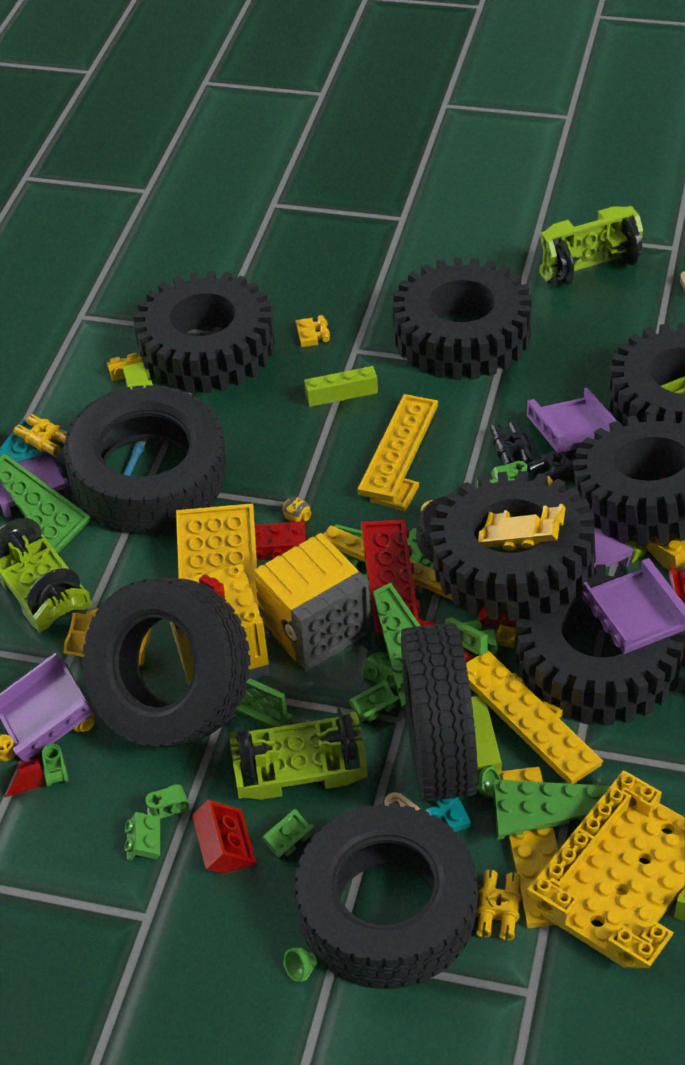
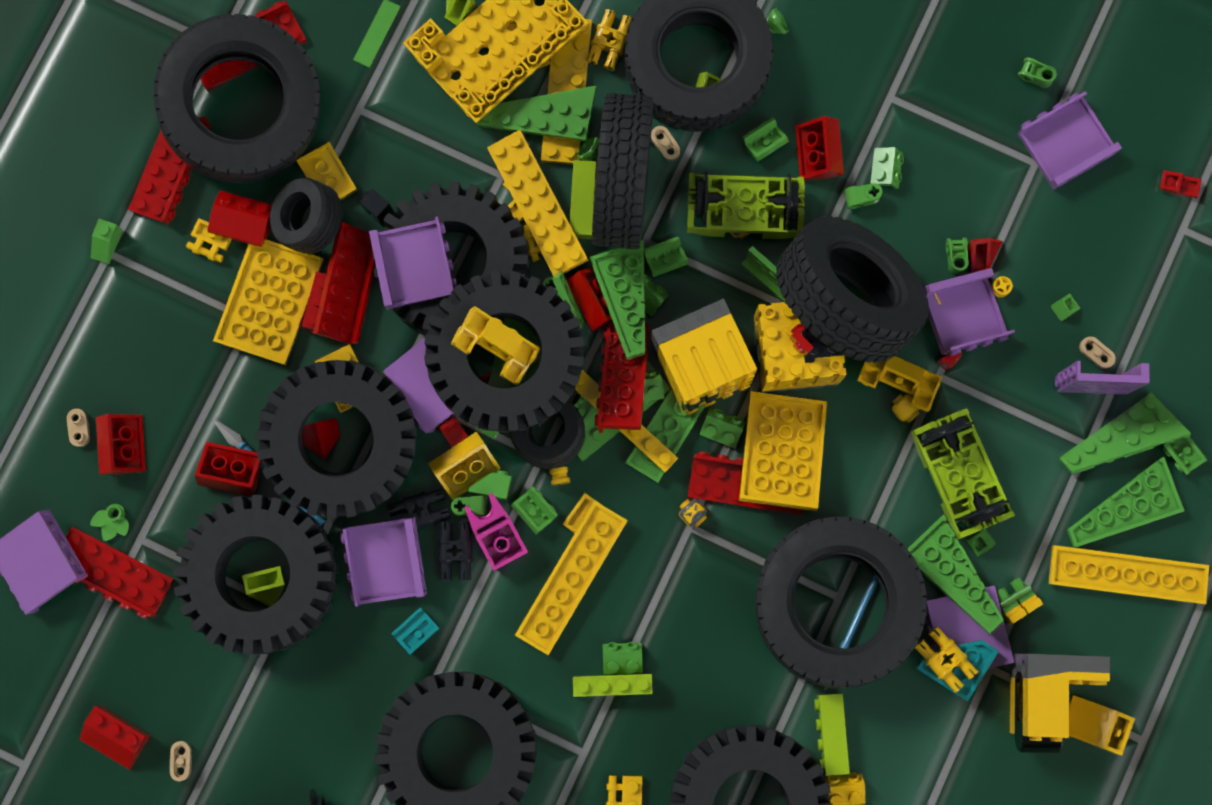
camera: 170 degrees left, 35 degrees up
none -> teal plate [392,607,440,655]
none -> dark pink brick [464,493,528,571]
none -> bright green bracket [511,486,558,534]
none -> bright green bracket [603,642,643,674]
none -> lime slope [695,72,721,87]

